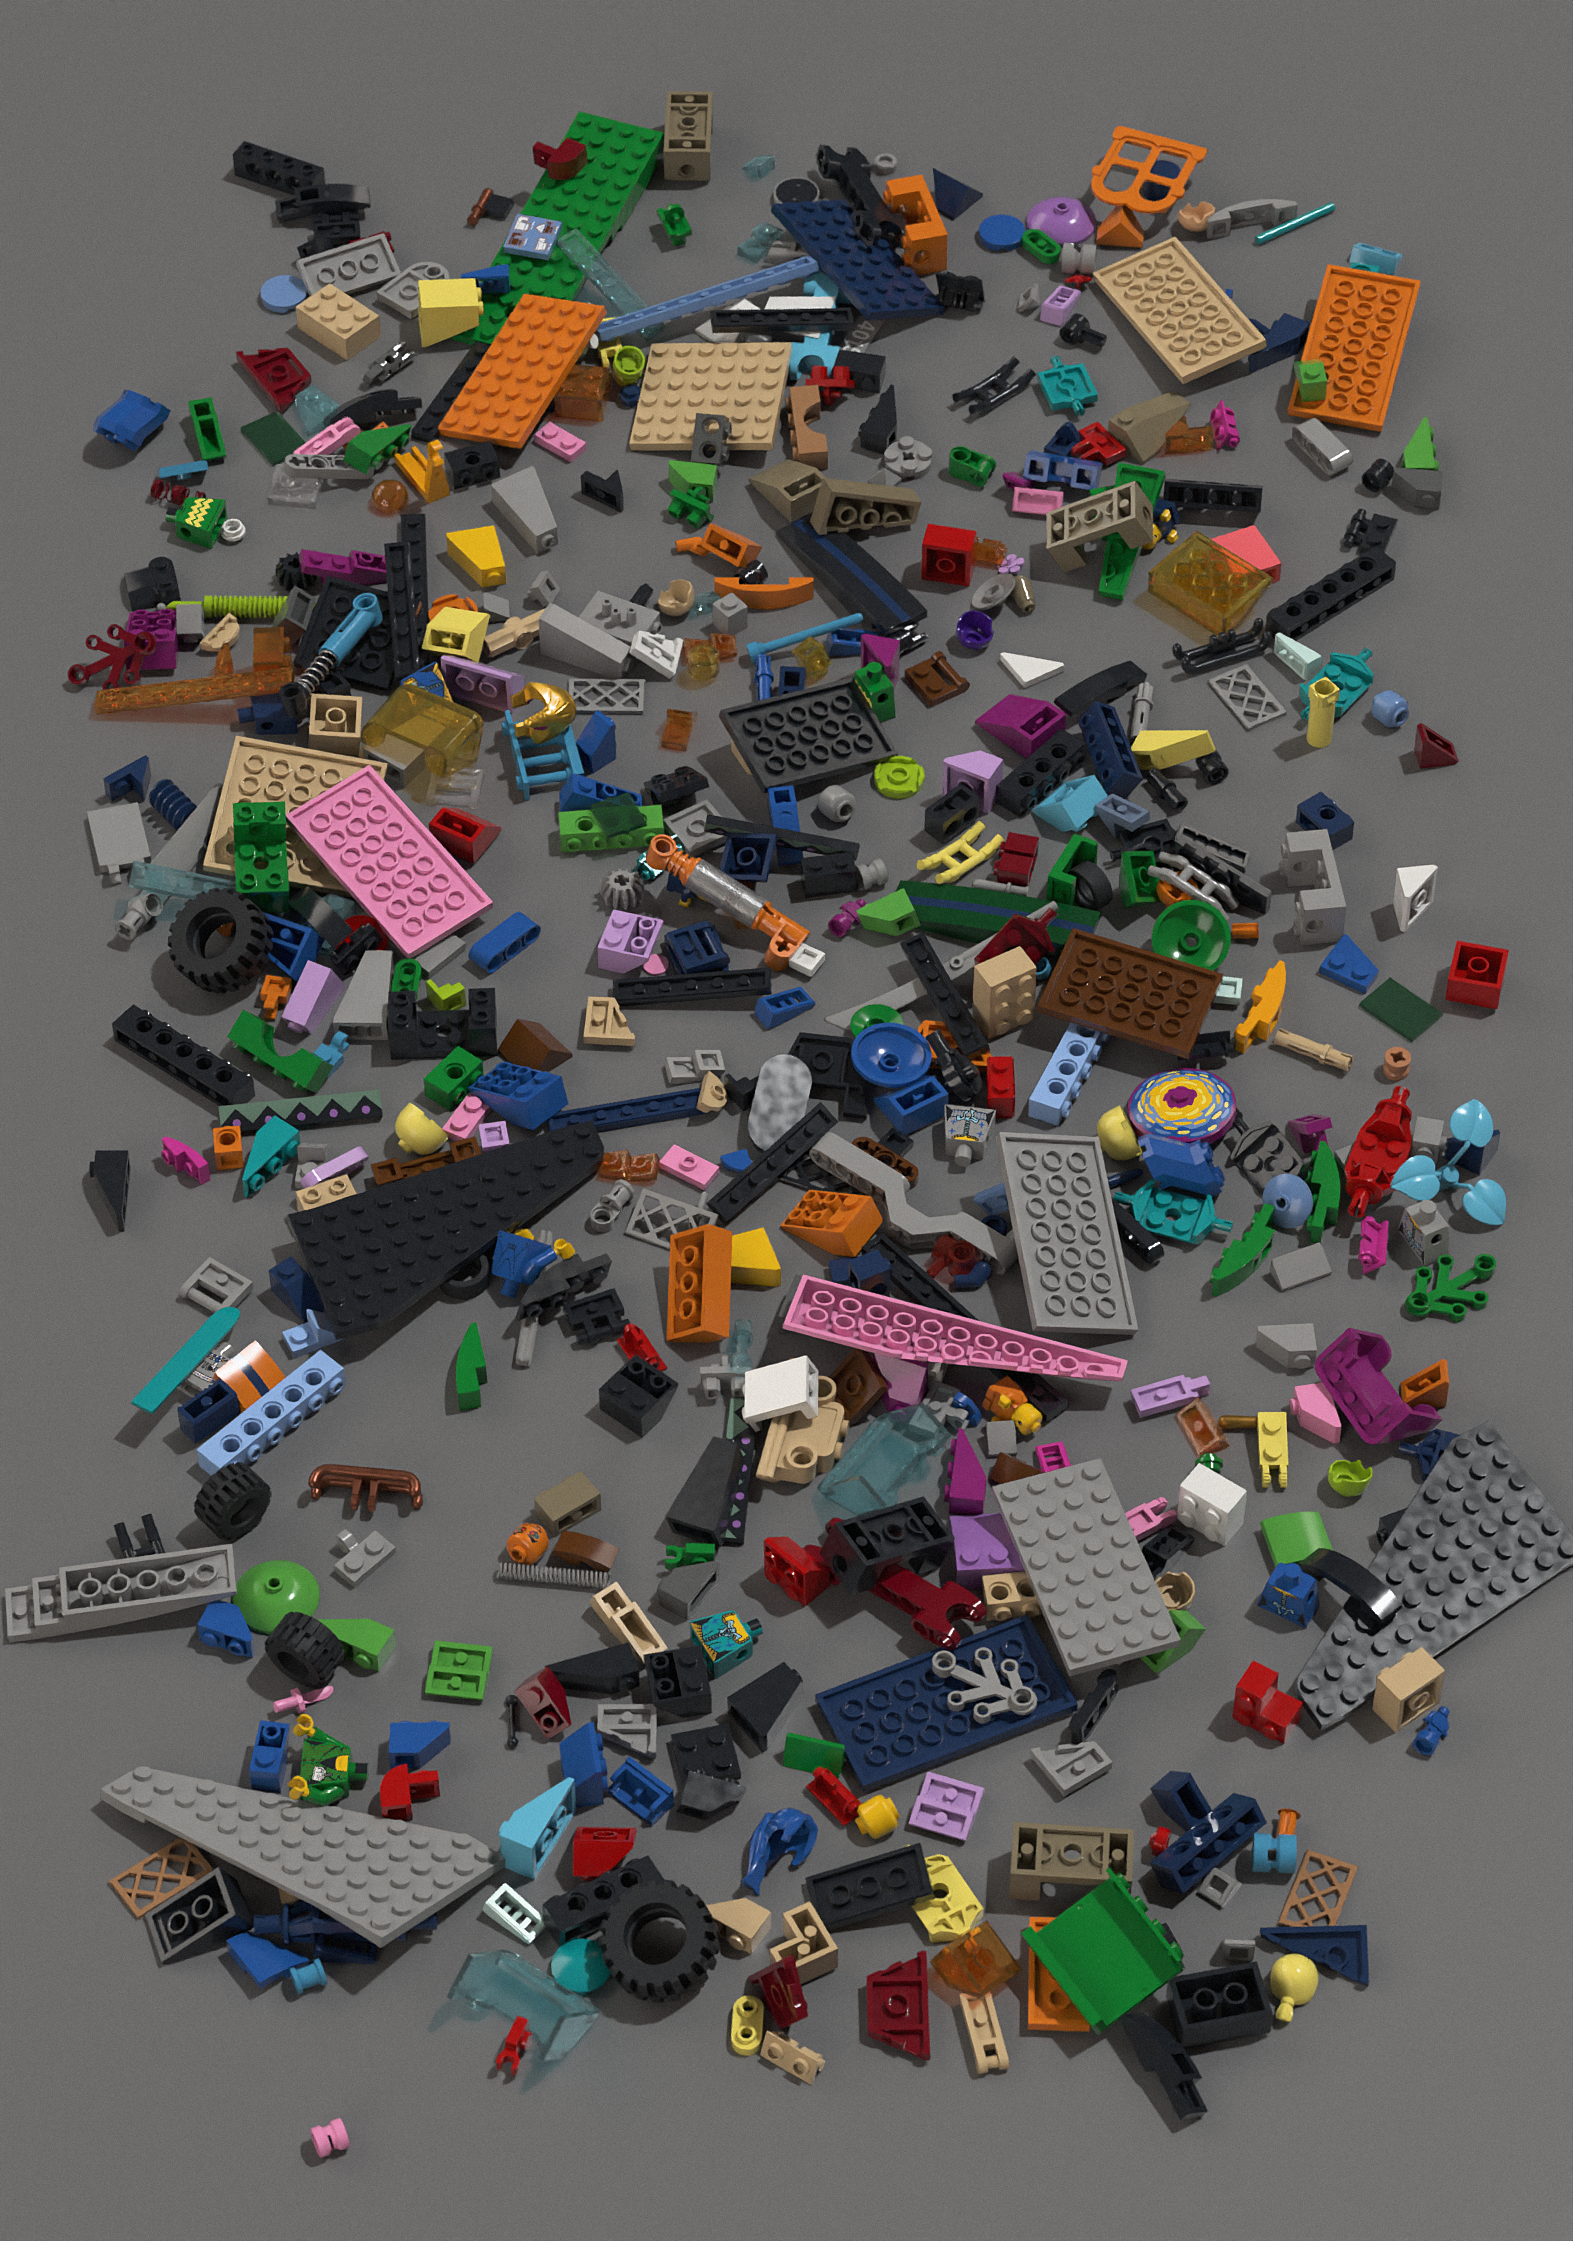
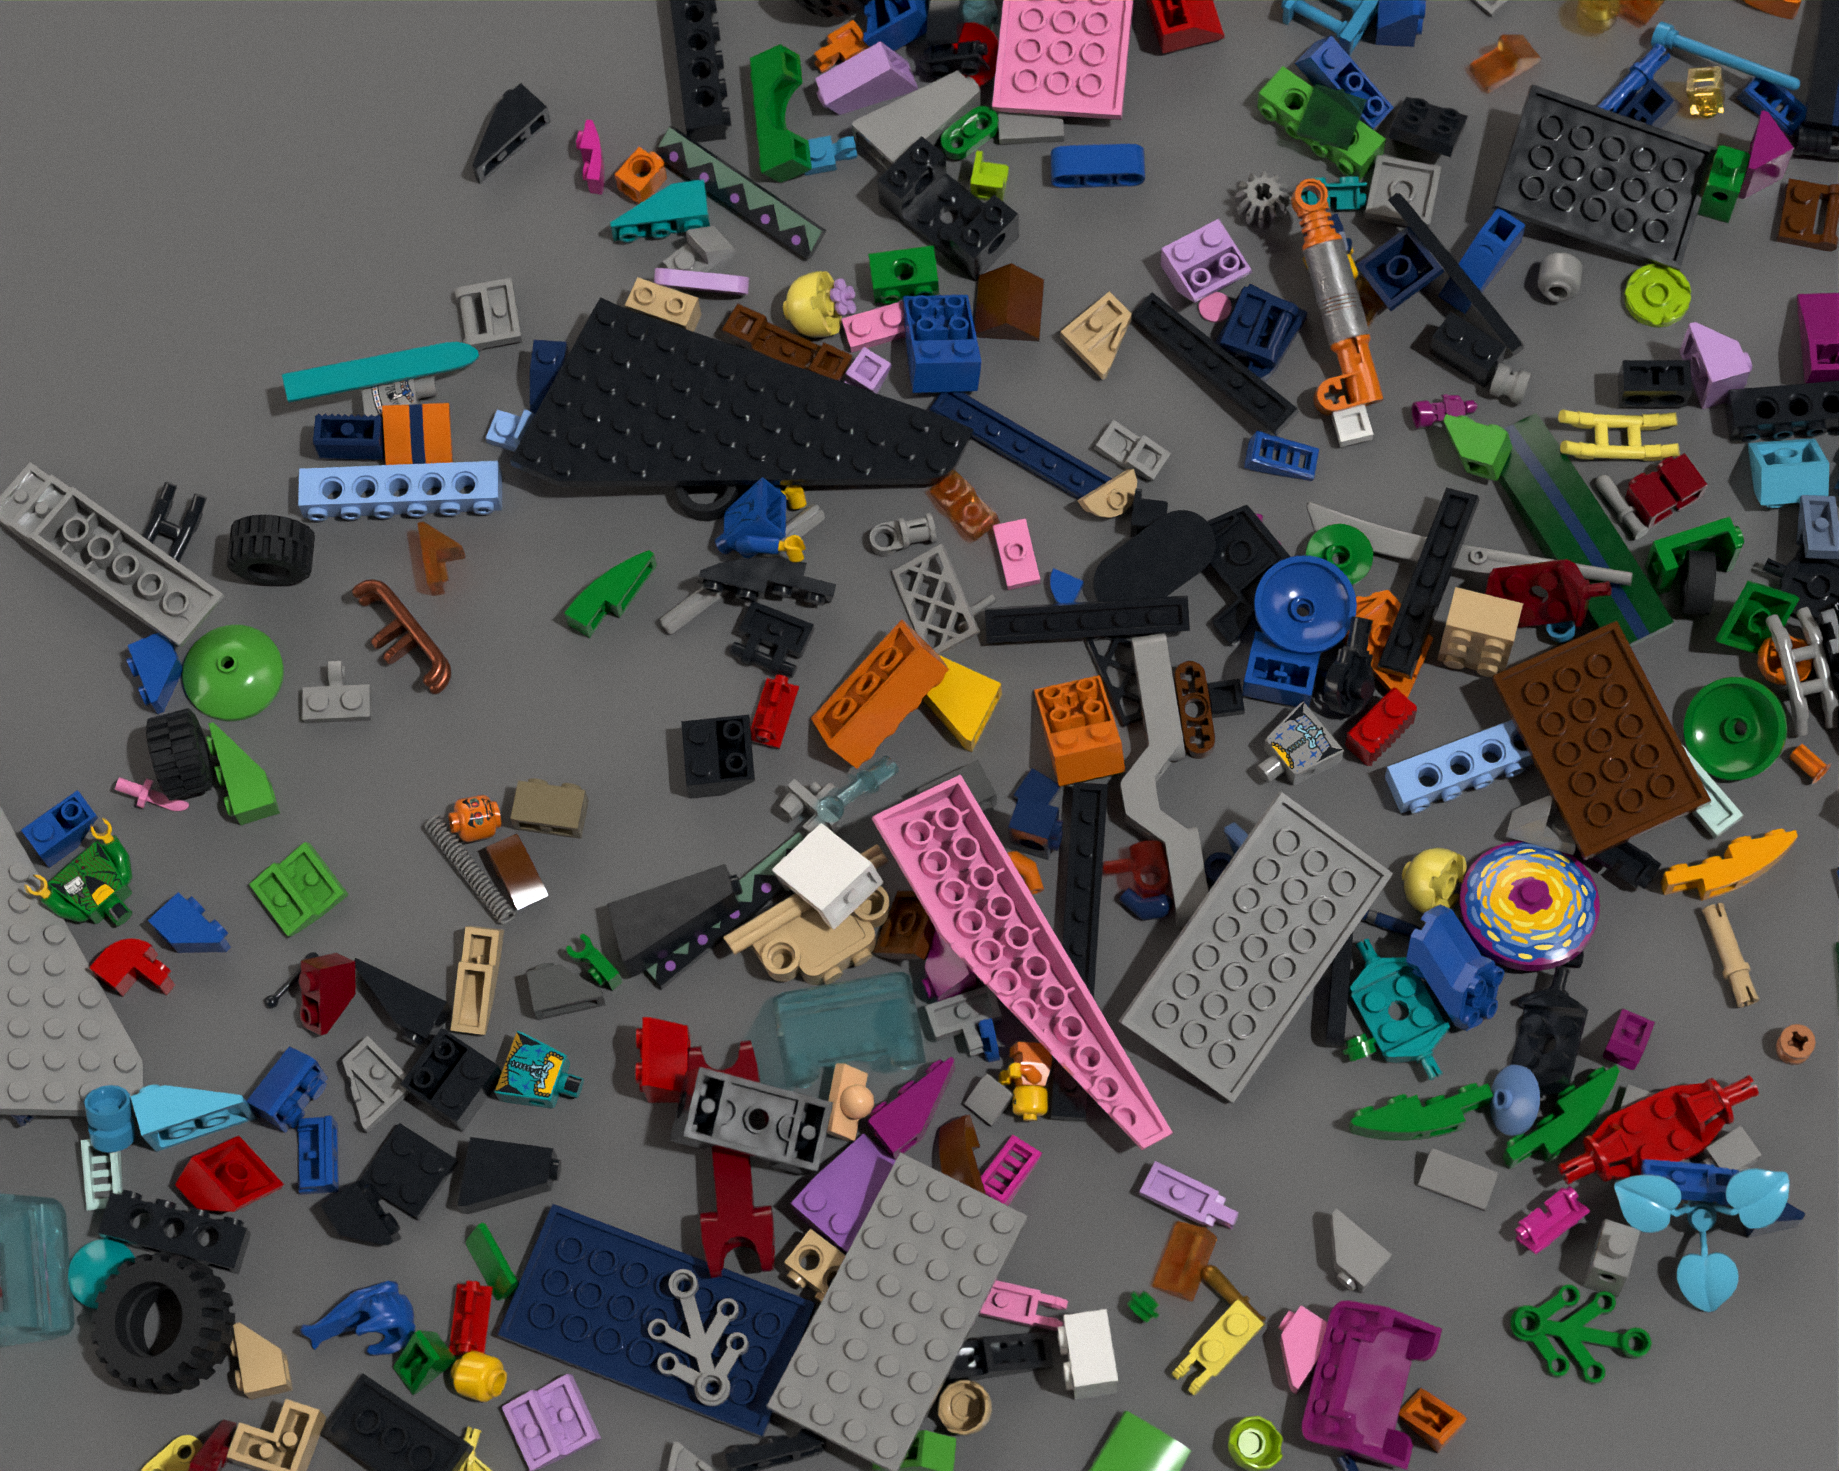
camera: 50 degrees right, 20 degrees up
none -> dark azure wheel [84,1085,136,1153]
none -> green slope [393,1330,457,1395]
none -> clear orange slope [417,522,466,596]
none -> light nougat tile [827,1063,874,1141]
none -> lavender plant [830,278,856,316]
none -> green plate [1342,1033,1376,1062]
none -> light grey slope [1506,795,1576,855]
none -> blue hinge [1641,1159,1740,1206]

